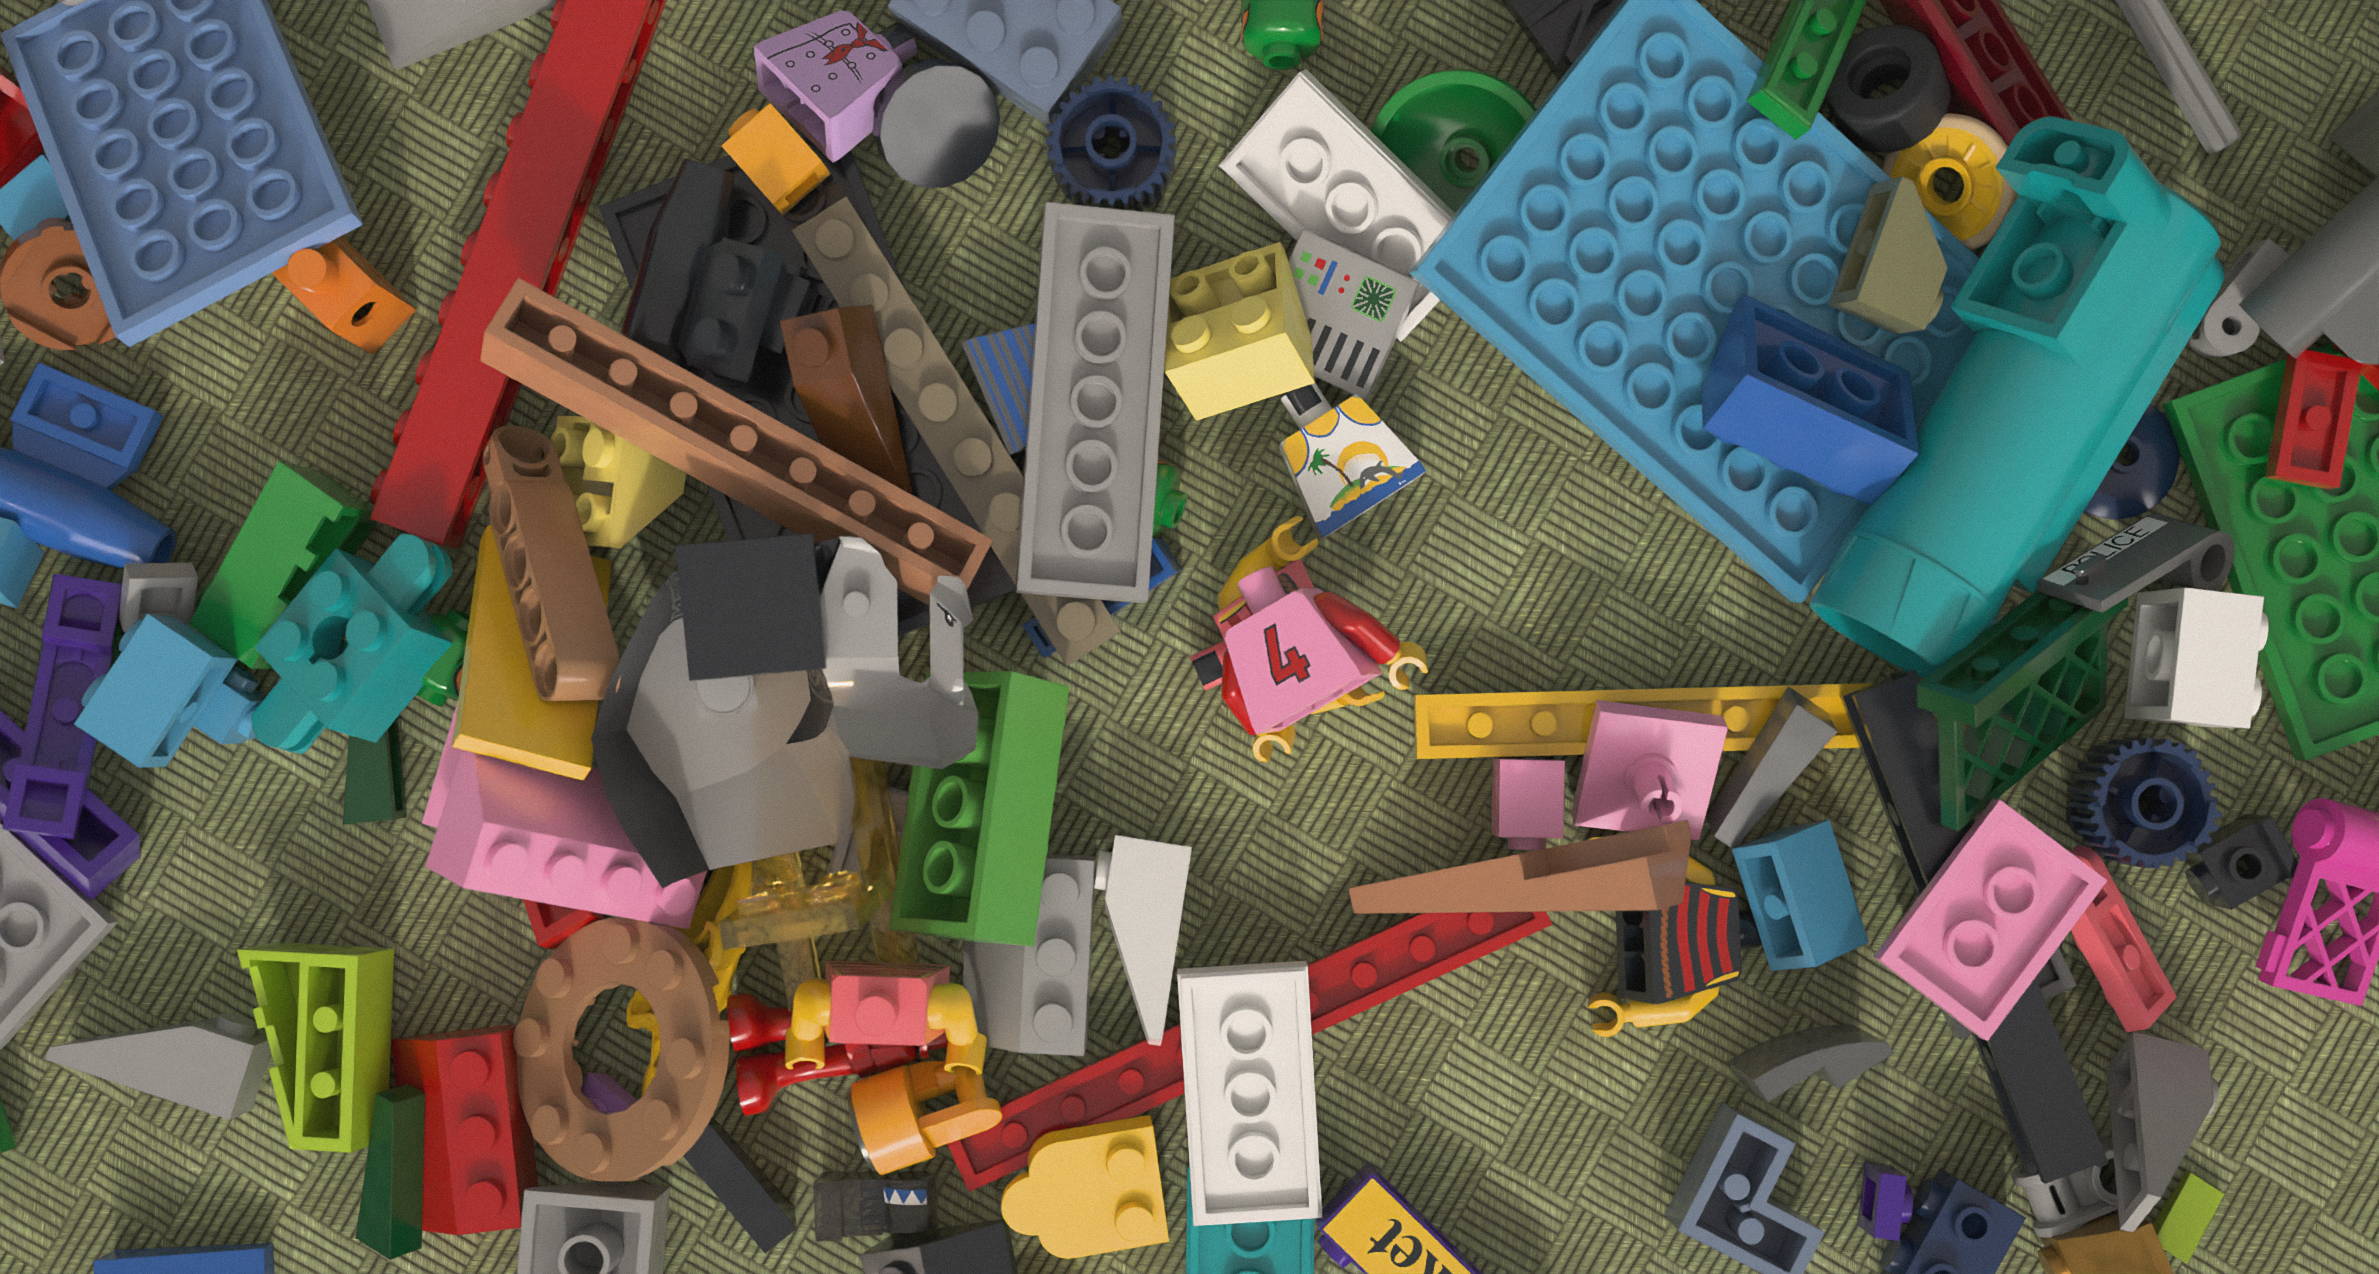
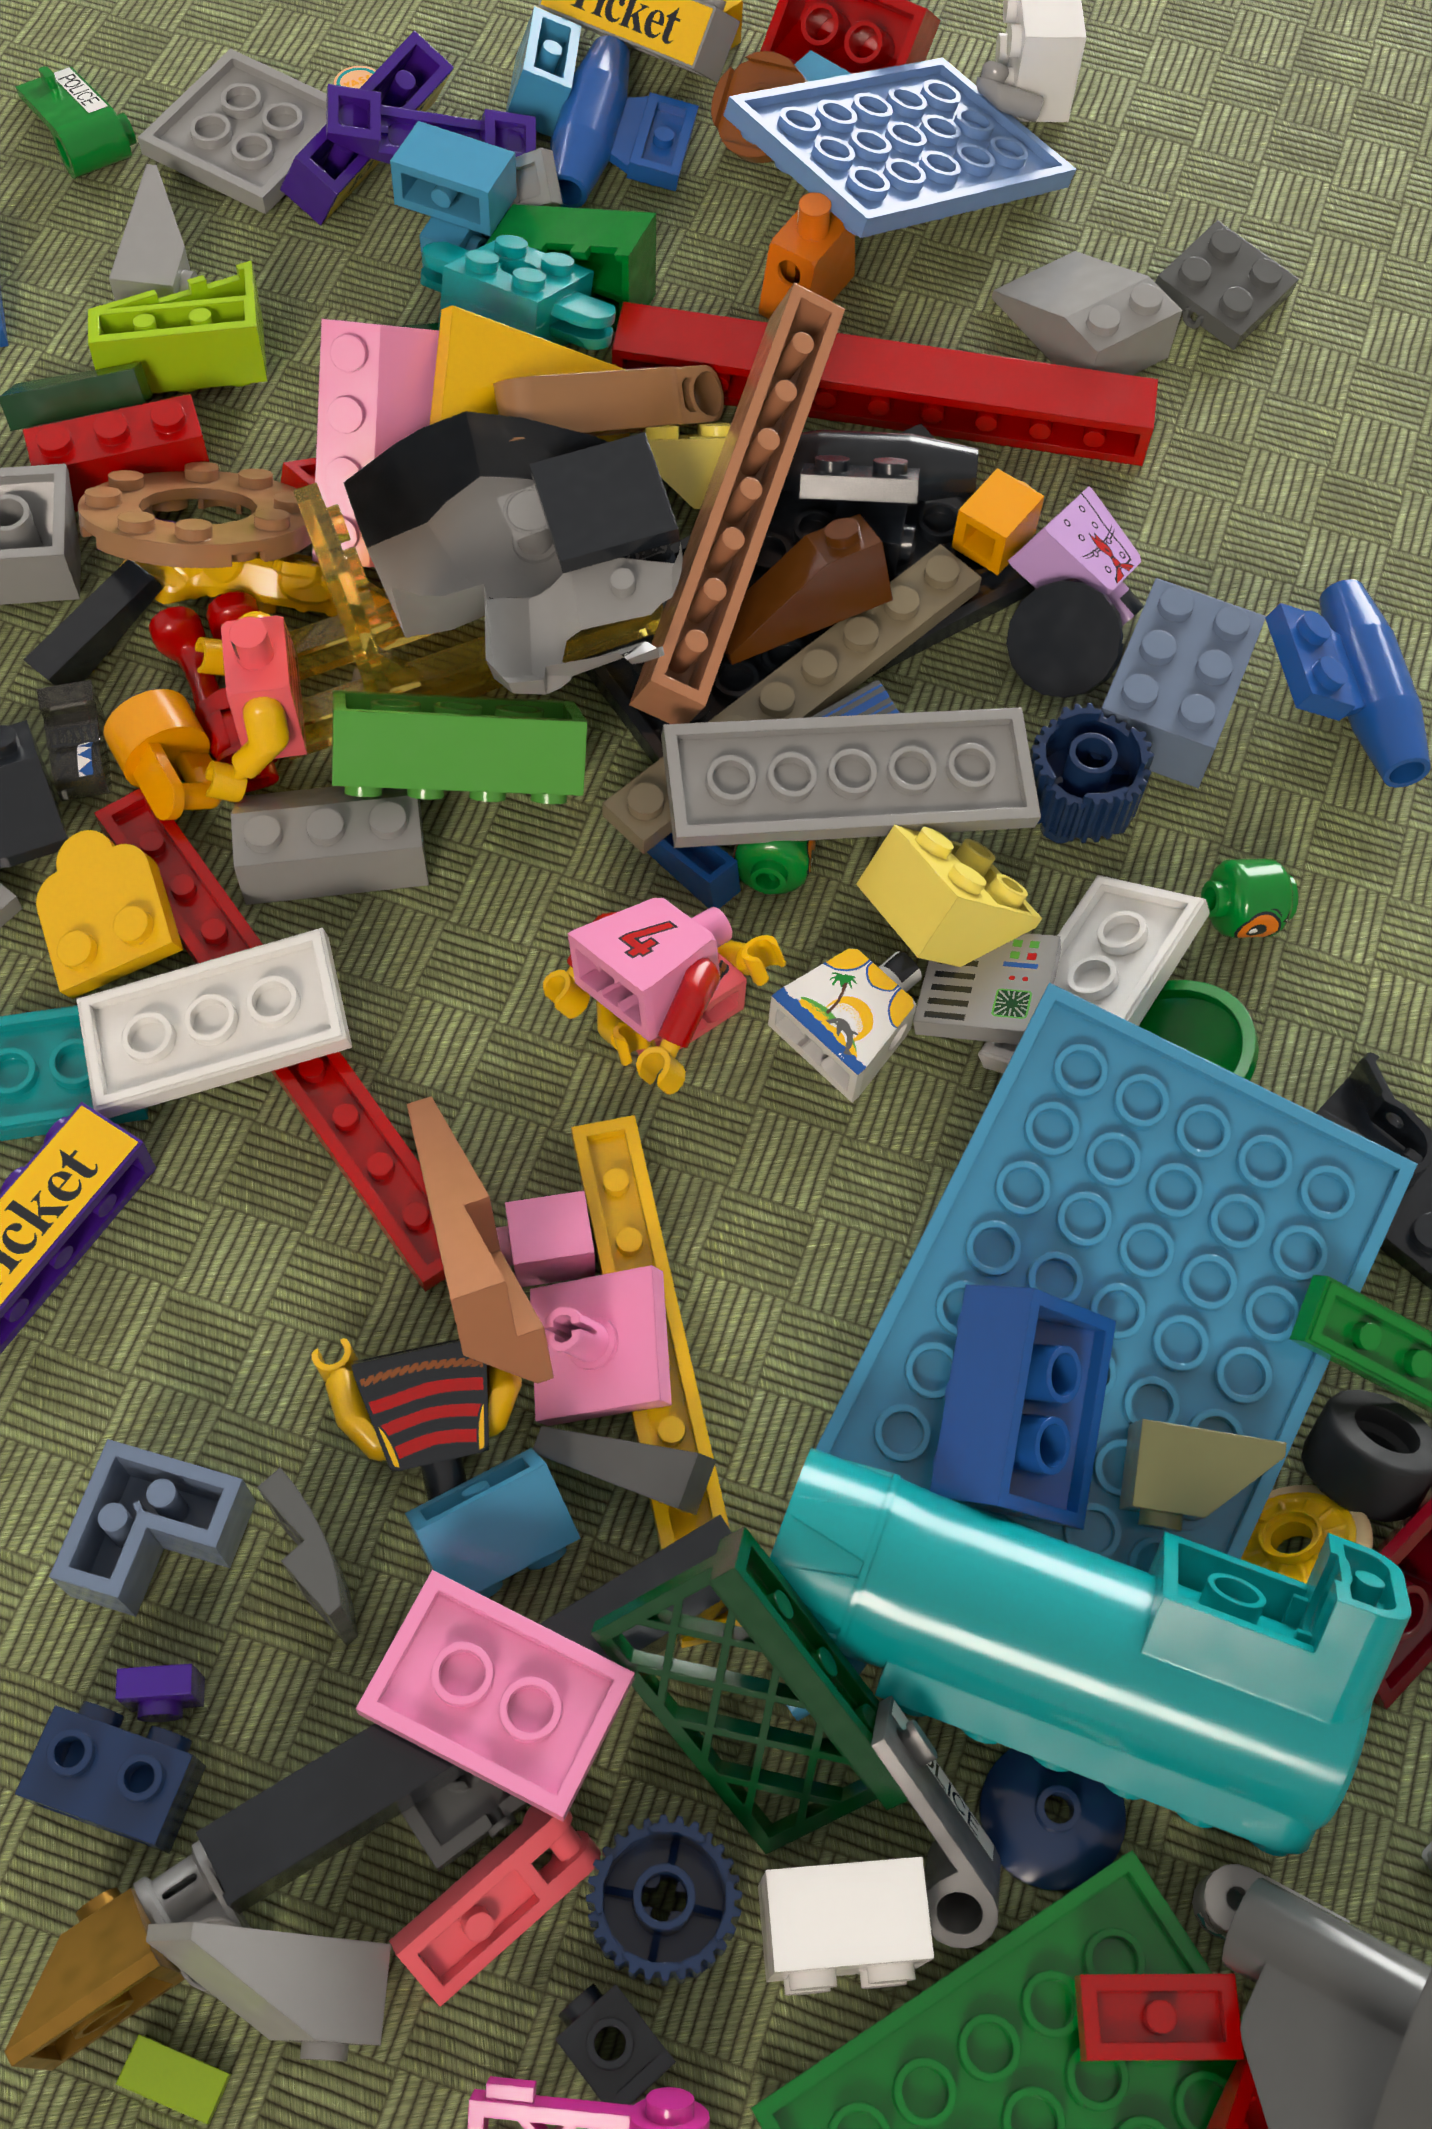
camera: 70 degrees right, 25 degrees down
white slope [1094,835,1192,1046] -> none

